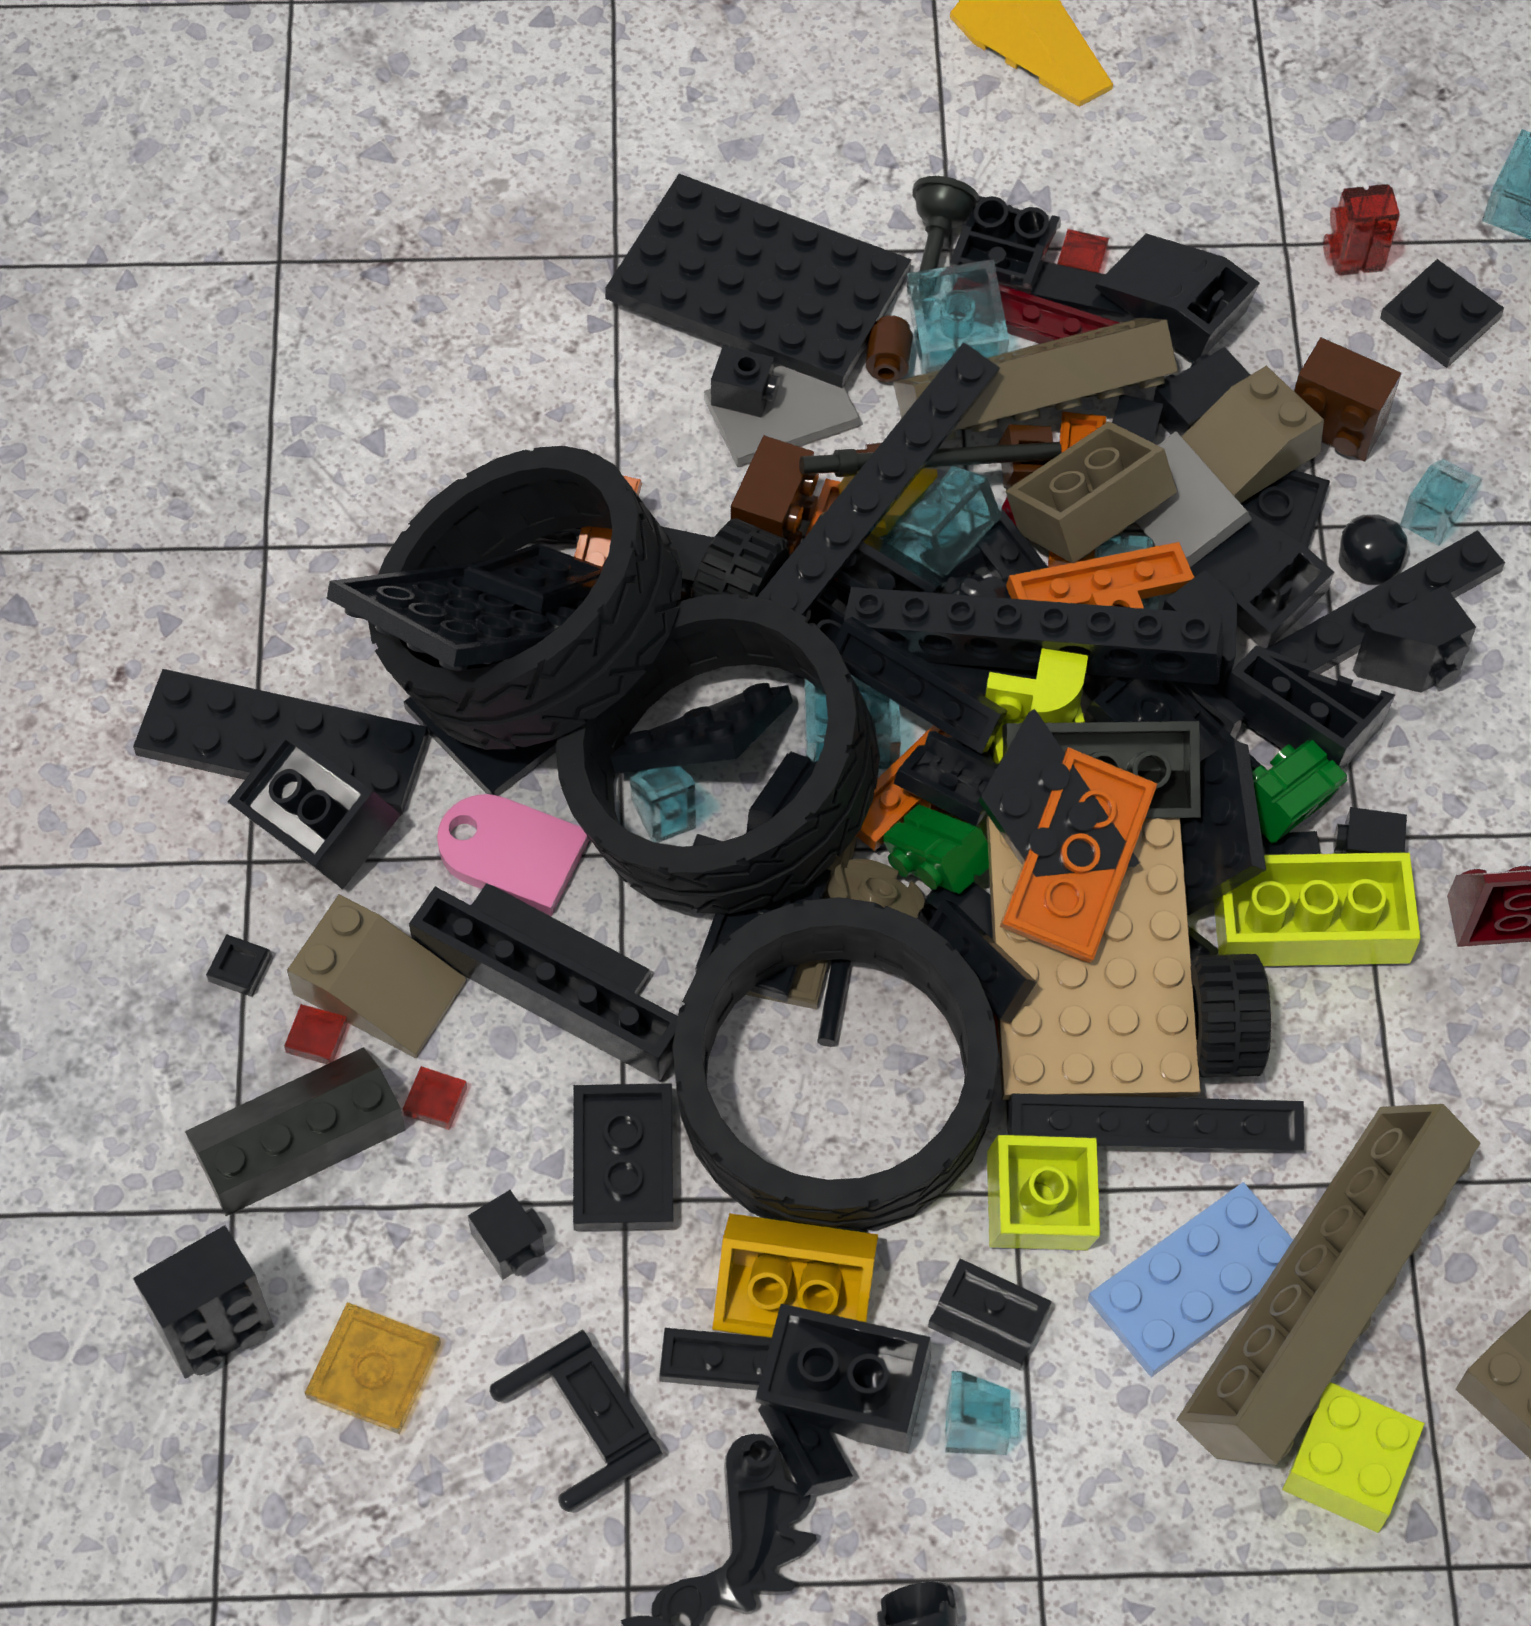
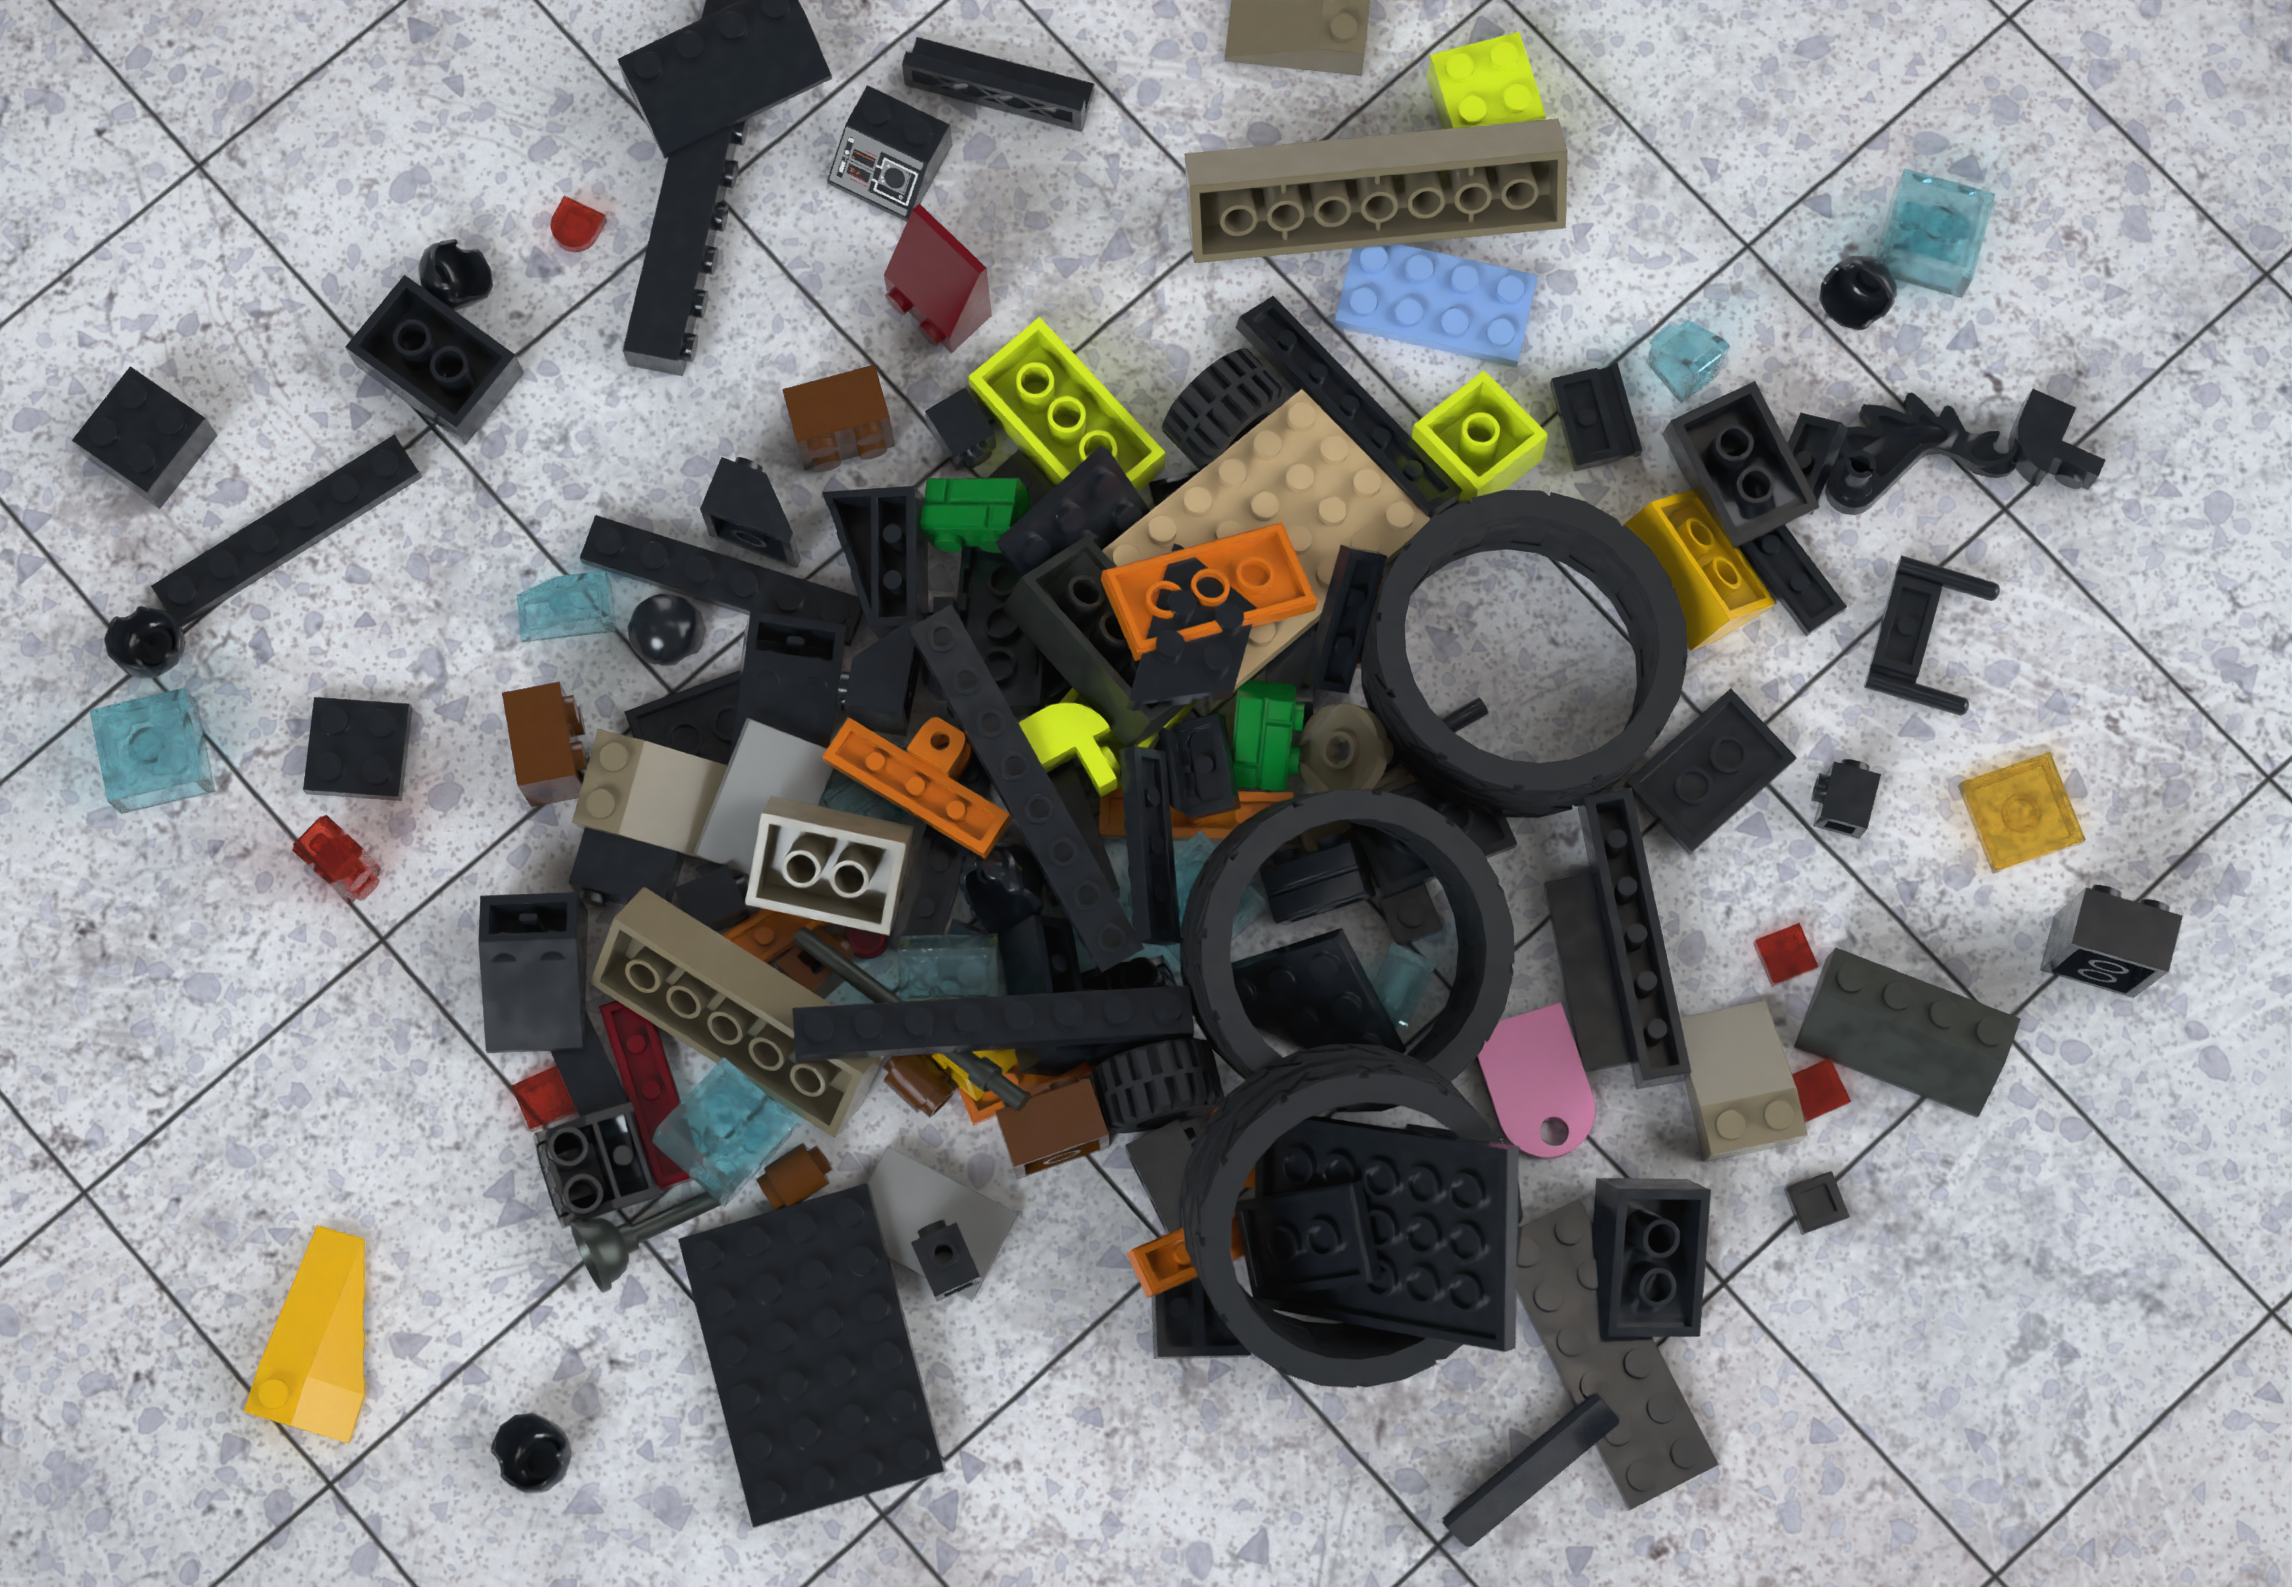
camera: 130 degrees left, 15 degrees up
none -> black hair [491,1413,572,1494]
none -> reddish brown brick [782,364,895,472]
none -> black slope [1442,1393,1620,1547]

